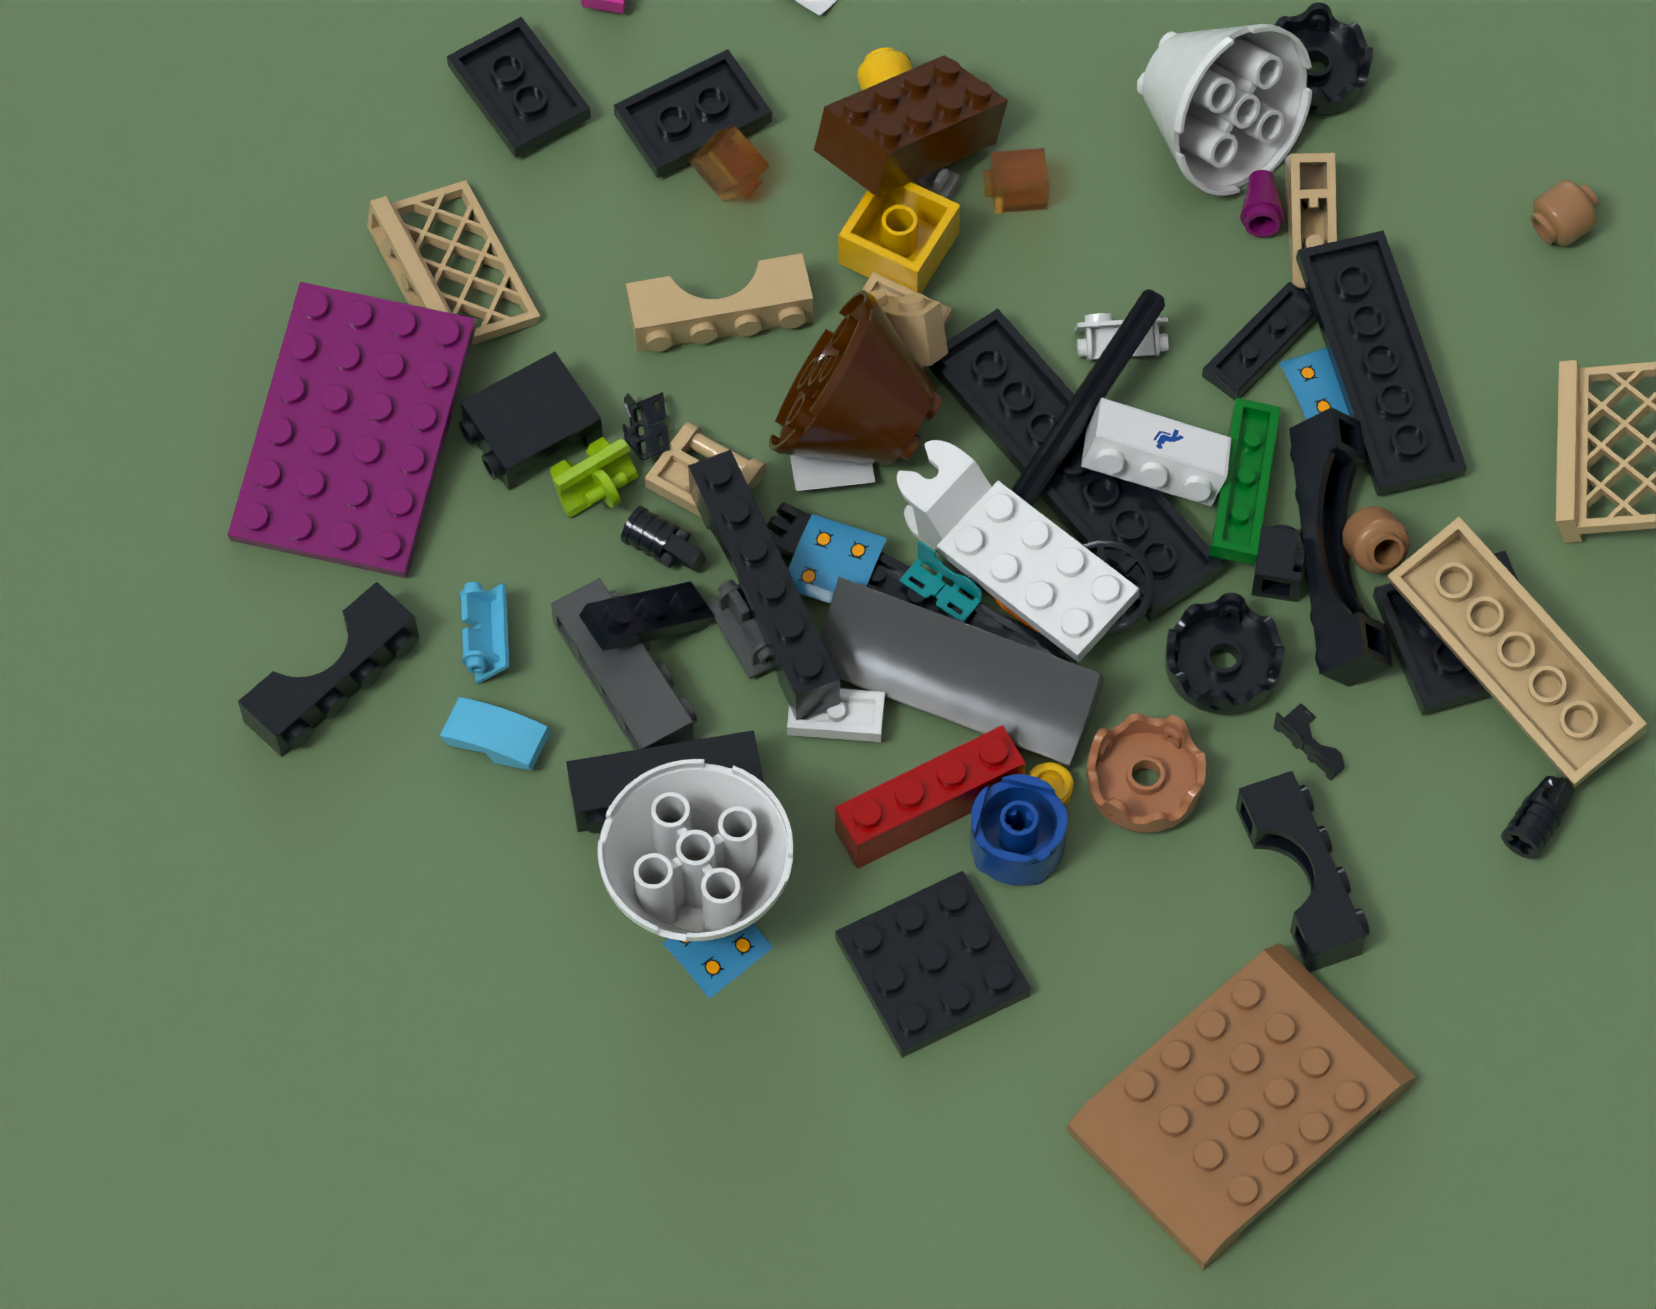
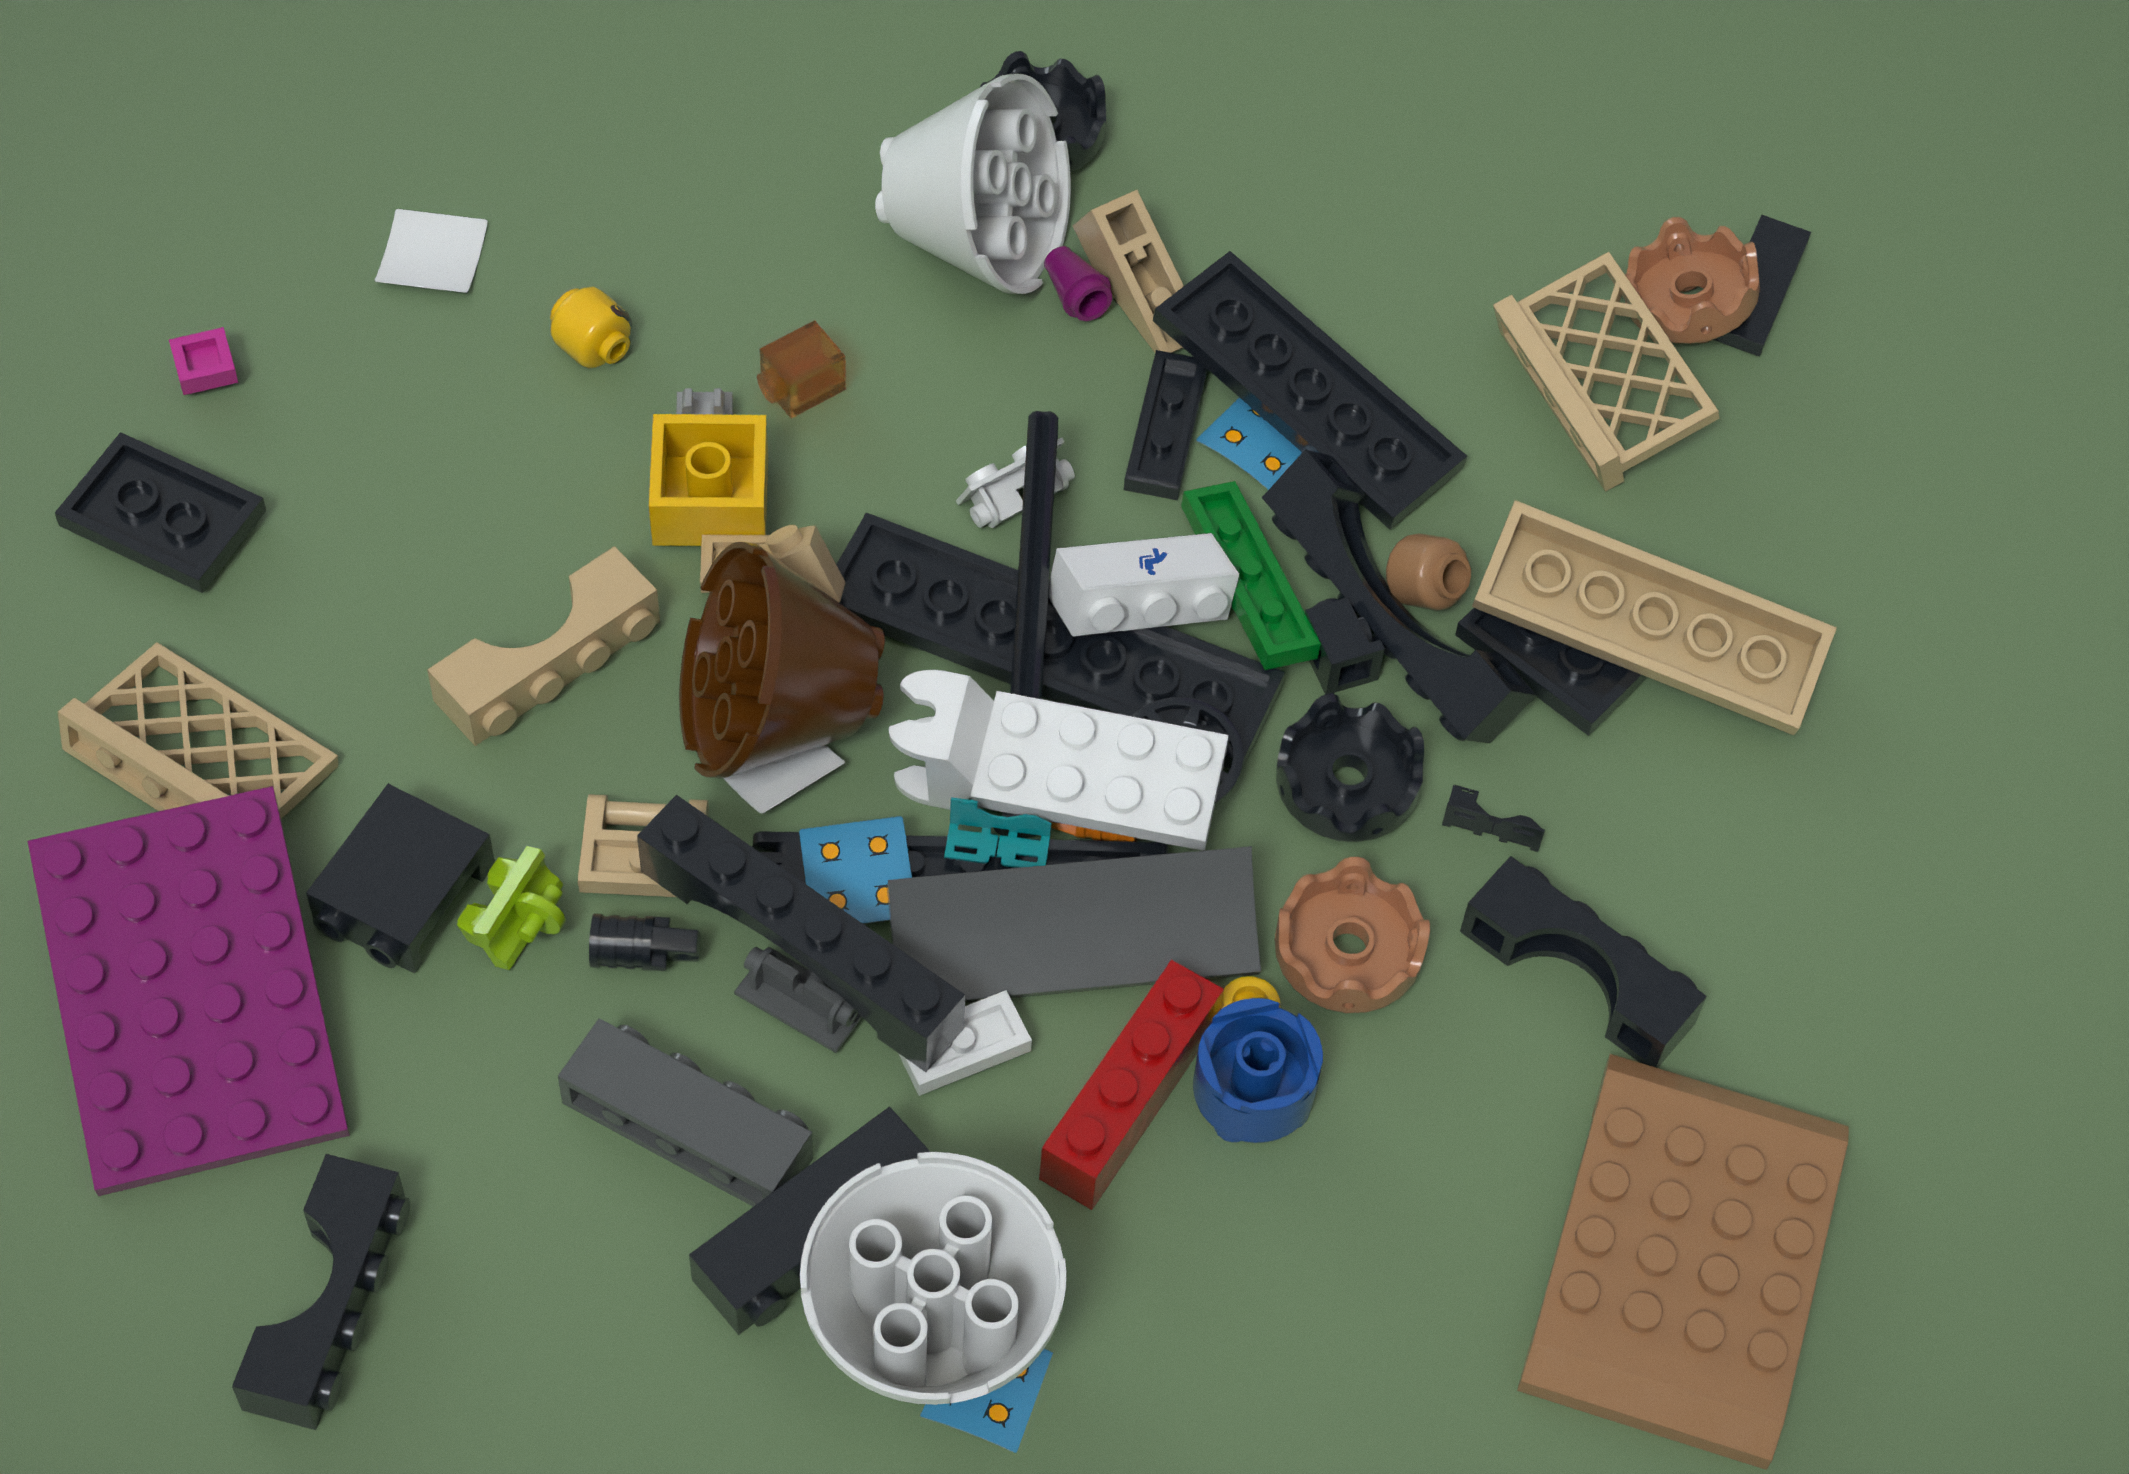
camera: 35 degrees left, 5 degrees down
medium azure slope [439,697,551,771] -> none
medium azure hinge [459,582,509,684] -> none
black plate [579,581,715,651] -> none
black plate [614,49,772,178] -> none
black piece [623,392,670,461] -> none
clear orange brick [689,126,770,201] -> none
reddish brown brick [814,55,1008,197] -> none
black plate [835,871,1031,1058] -> none
black hinge [1501,776,1575,859] -> none
medium nougat head [1530,179,1599,246] -> none

